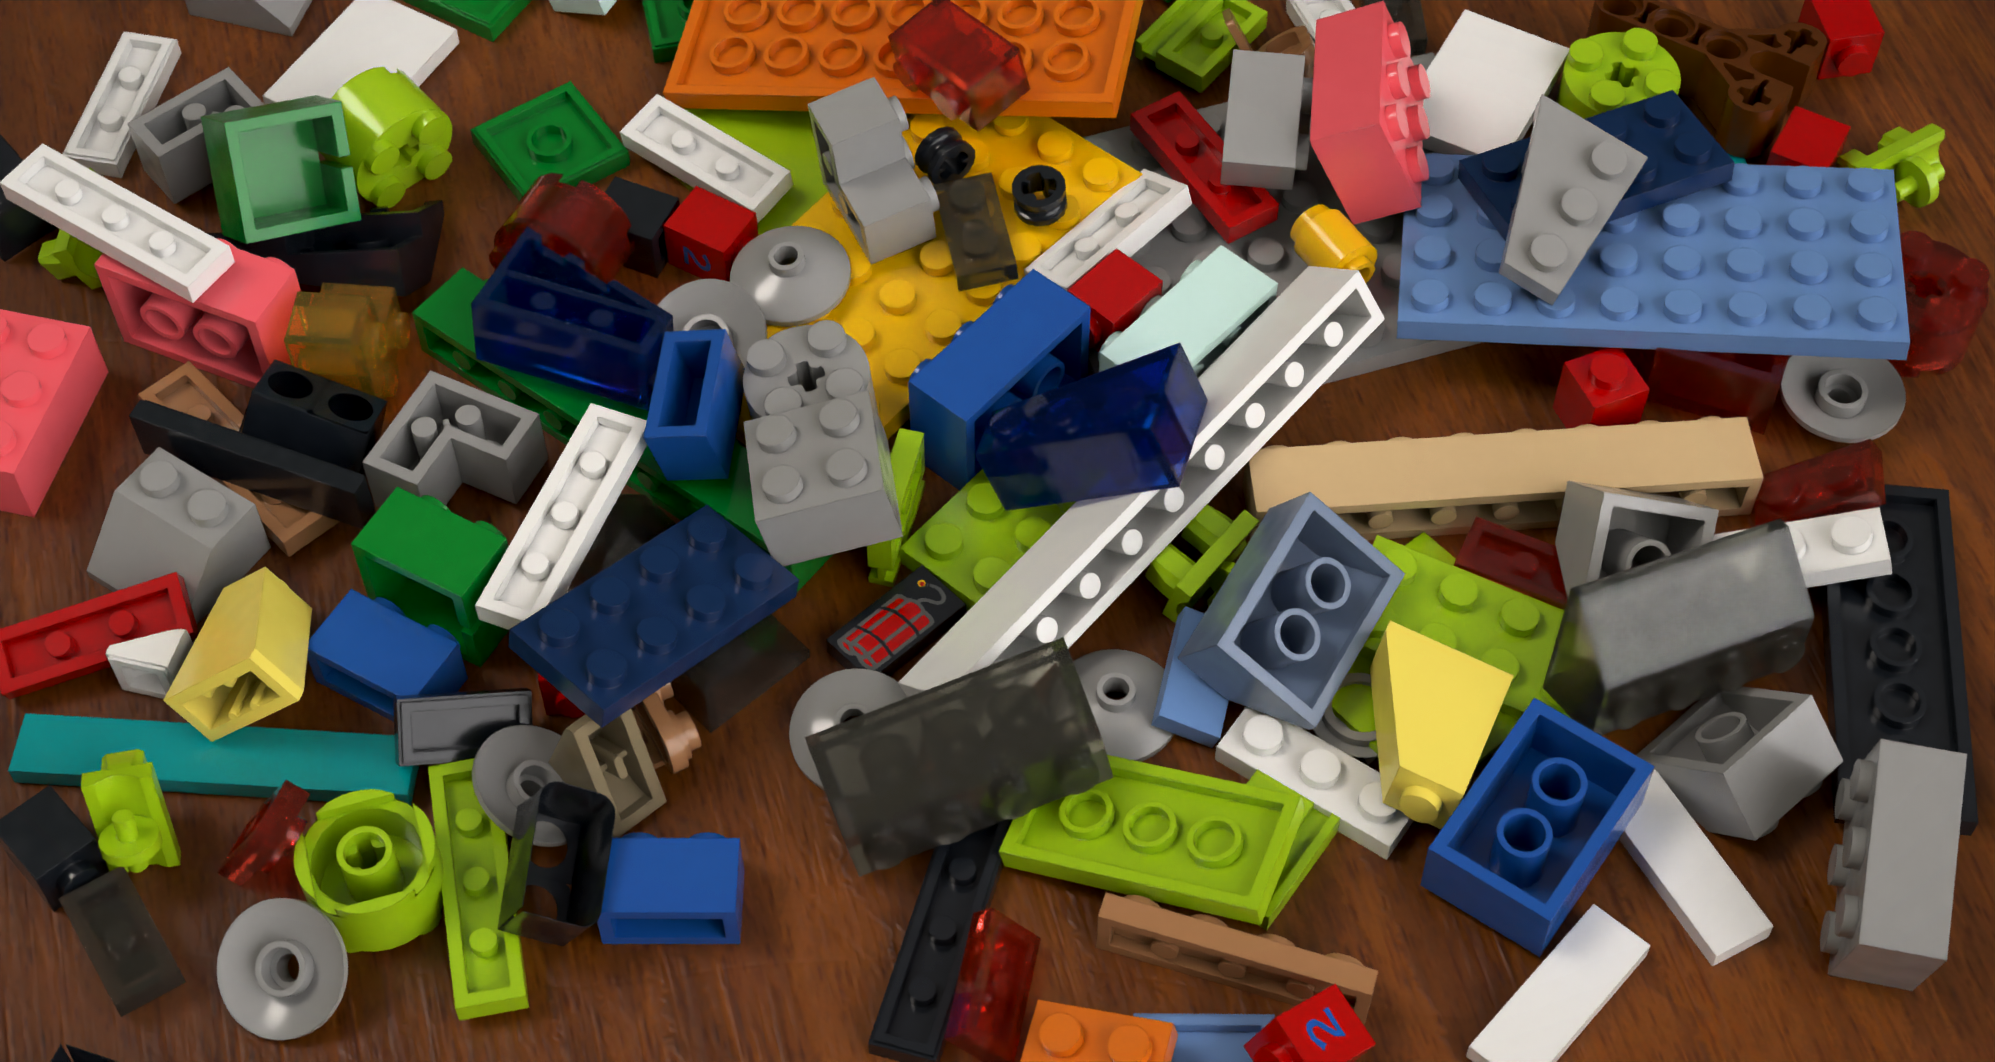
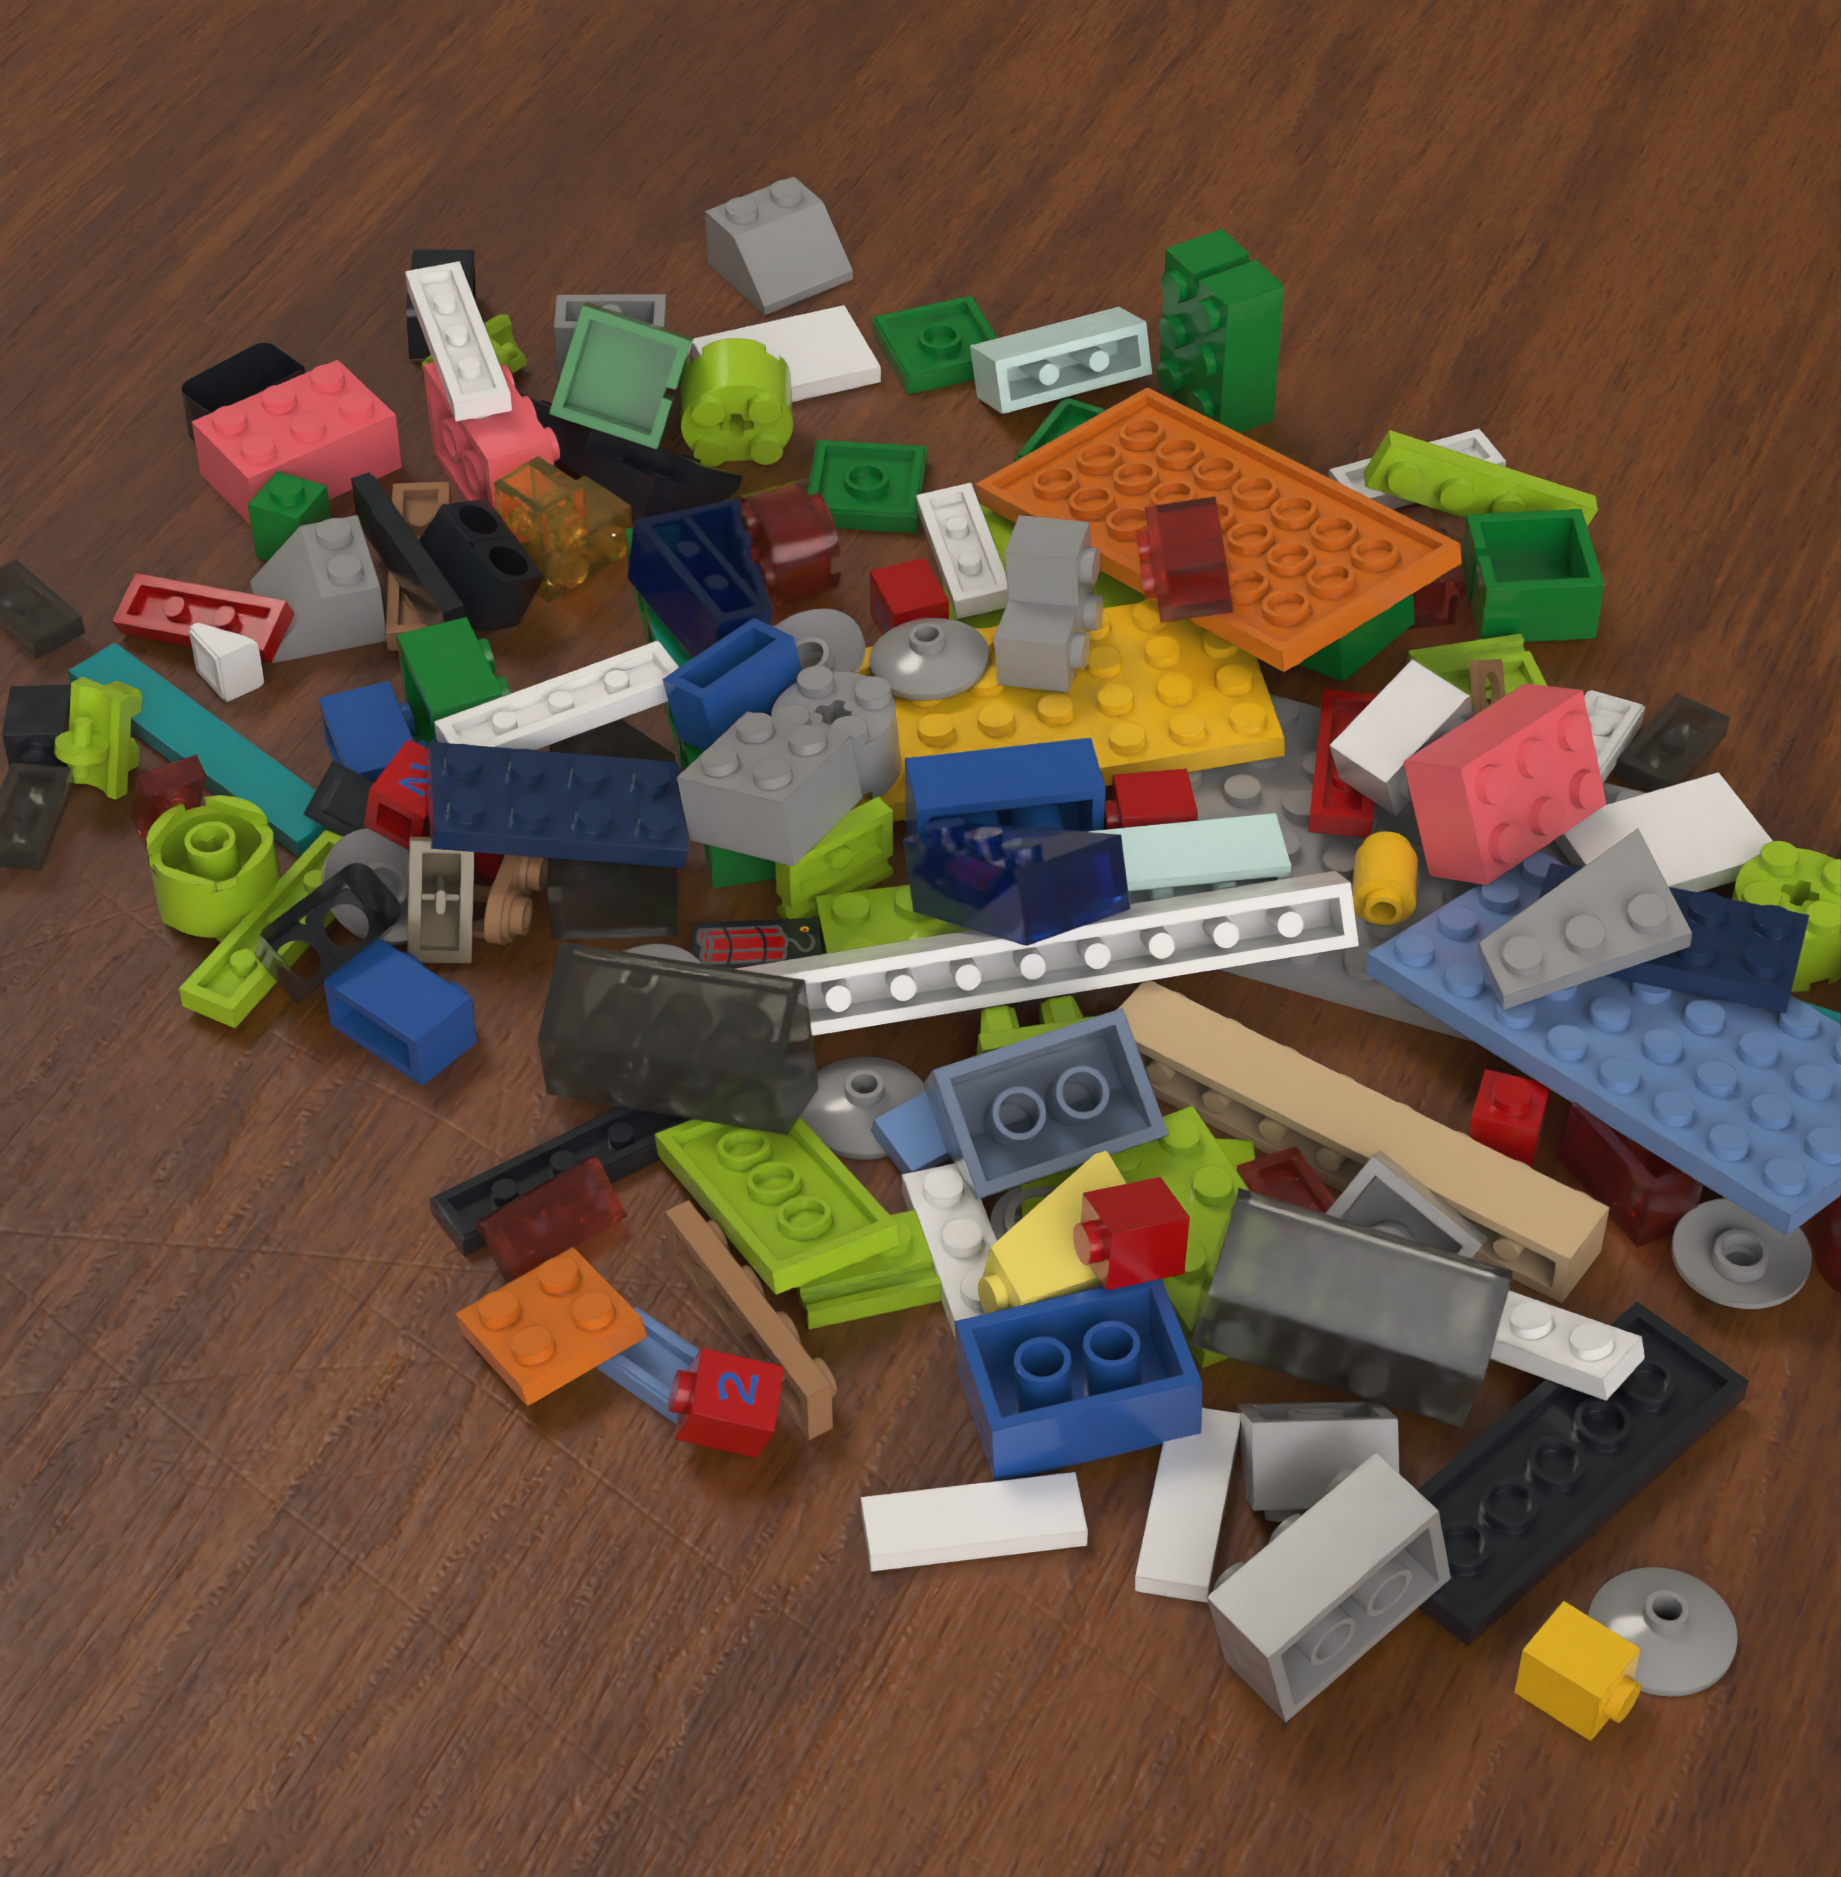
camera: 40 degrees right, 10 degrees down
white tile [63,31,181,178] -> none
light yellow slope [163,566,312,742] -> none
light grey dish [217,898,348,1040] -> none
light grey brick [362,370,549,508] -> none
black brick [586,176,680,278] -> none
black bush [914,126,976,188] -> none
clear smoke plate [933,172,1018,292] -> none
black bush [1012,165,1067,226] -> none
white plate [1024,169,1192,291] -> none
clear red plate [1754,439,1886,527] -> none
none -> green brick [248,471,331,561]
none -> red brick [364,739,430,850]
none -> red brick [1073,1177,1190,1290]

